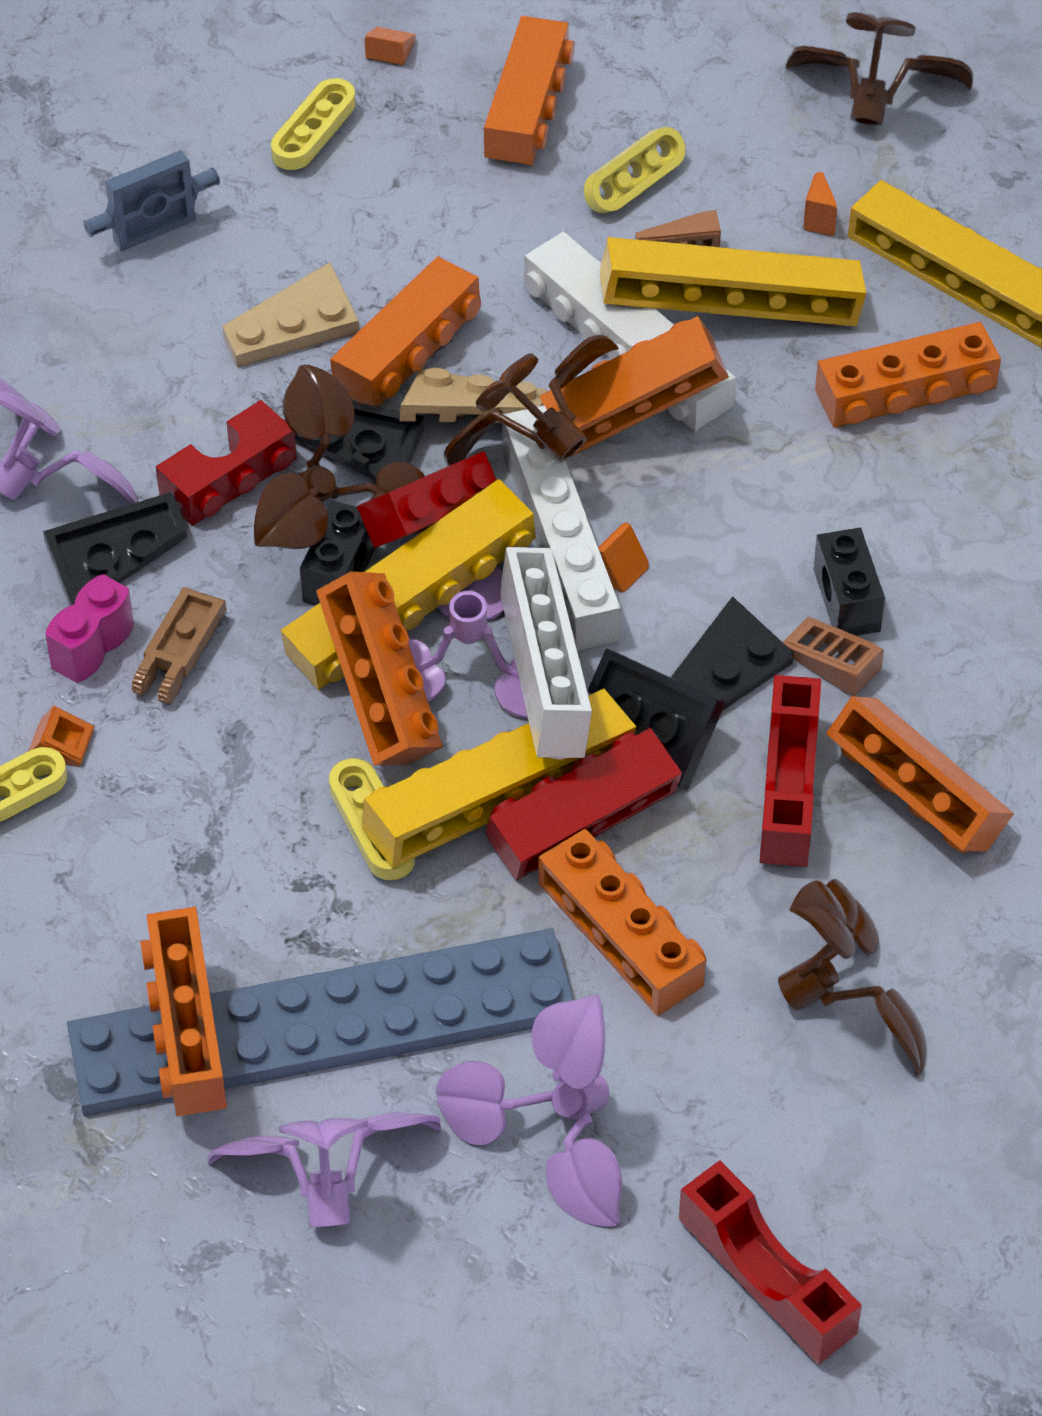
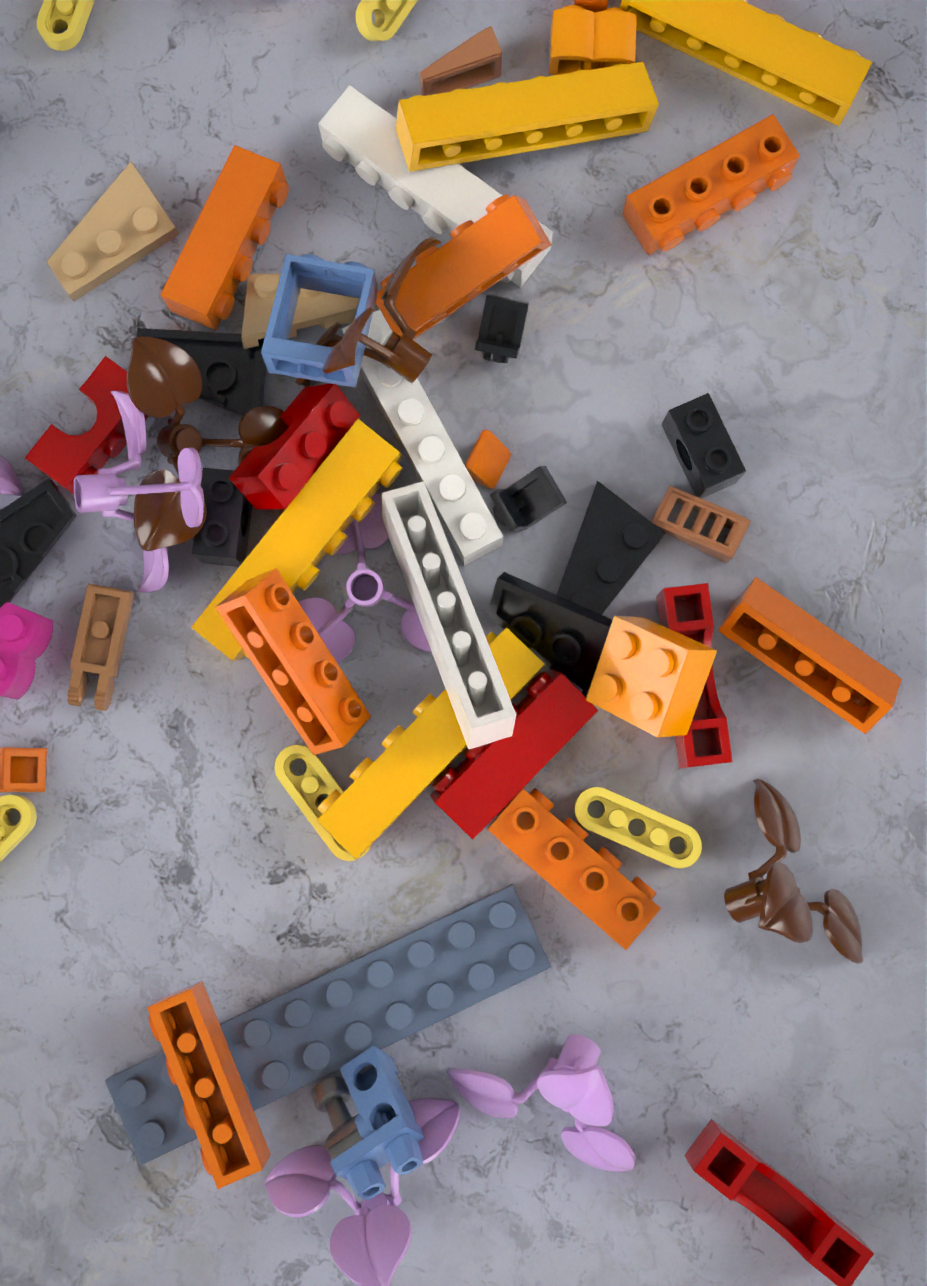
camera: 10 degrees left, 30 degrees up
none -> lavender plant [74,391,204,593]
none -> medium blue window [261,254,378,388]
none -> medium blue hips [311,1045,425,1200]
none -> black bracket [474,294,529,363]
none -> black bracket [490,466,567,531]
none -> light orange brick [549,5,637,75]
none -> light yellow plate [574,787,702,868]
none -> light orange brick [586,616,717,737]

